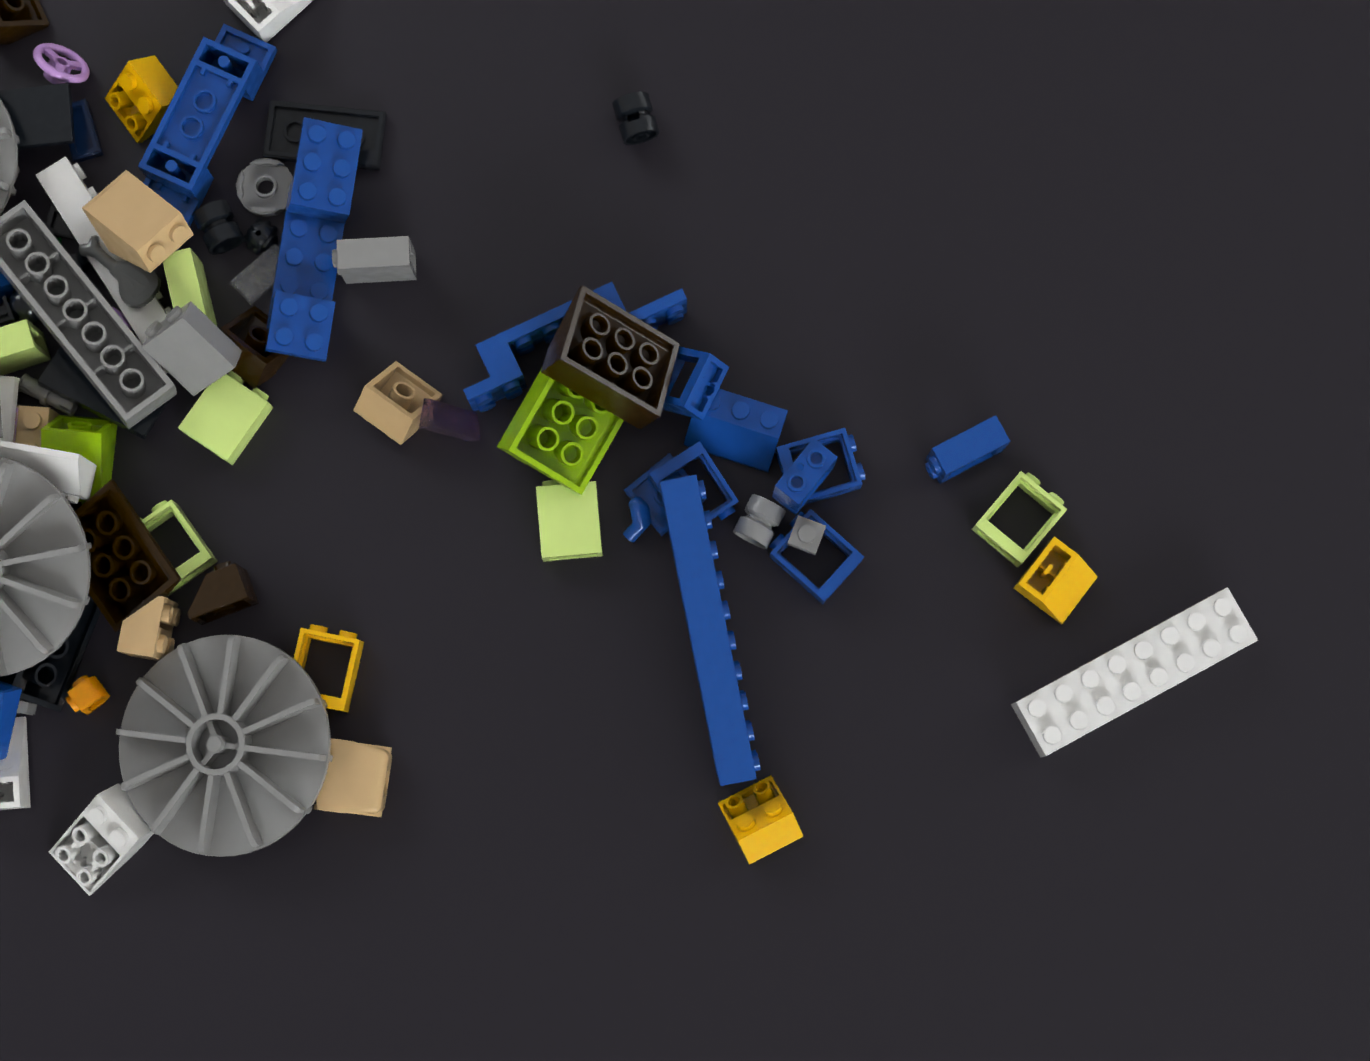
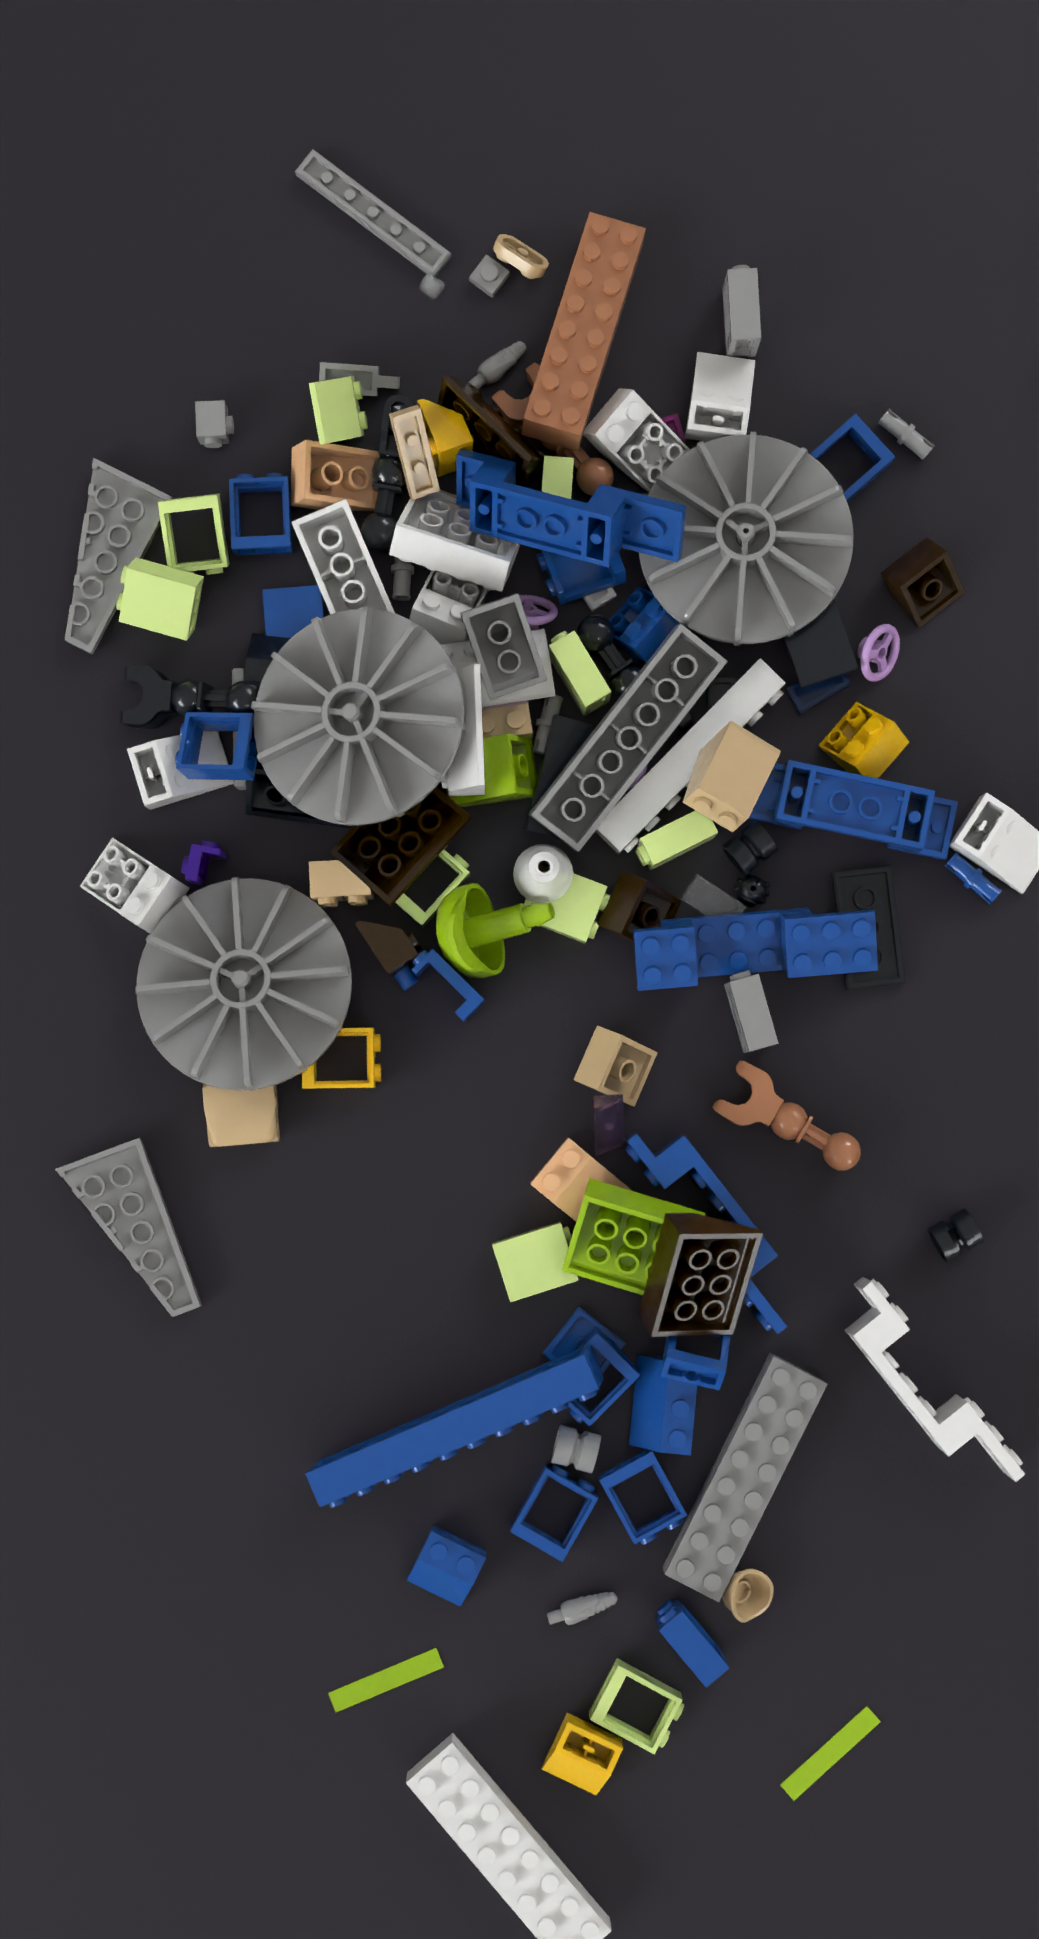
camera: 75 degrees right, 5 degrees up
light orange plate [65,675,110,715] -> none
dark grey piece [79,235,161,308] -> none
light grey brick [142,301,242,396] -> none
light grey tile [236,158,293,217] -> none
blue arm [623,497,651,543] -> none
yellow slope [718,775,804,865] -> none
blue window [772,438,838,516] -> none
light grey plate [787,515,826,555] -> none
none -> light grey wing [55,1138,202,1317]
none -> dark purple bracket [181,840,228,887]
none -> lime sticker [328,1648,444,1712]
none -> blue piece [393,966,419,991]
none -> blue slope [407,1525,487,1607]
none -> blue panel [412,949,485,1023]
none -> lime piece [436,883,555,978]
none -> white cone [513,844,573,903]
none -> light nougat slope [530,1137,632,1221]
none -> light grey piece [547,1592,618,1625]
none -> light grey brick [663,1353,828,1602]
none -> nougat piece [712,1061,861,1171]
none -> tan helmet [722,1569,774,1623]
none -> lime sticker [780,1706,881,1801]
none -> white bracket [845,1277,1025,1482]
none -> blue pin [944,852,1002,905]

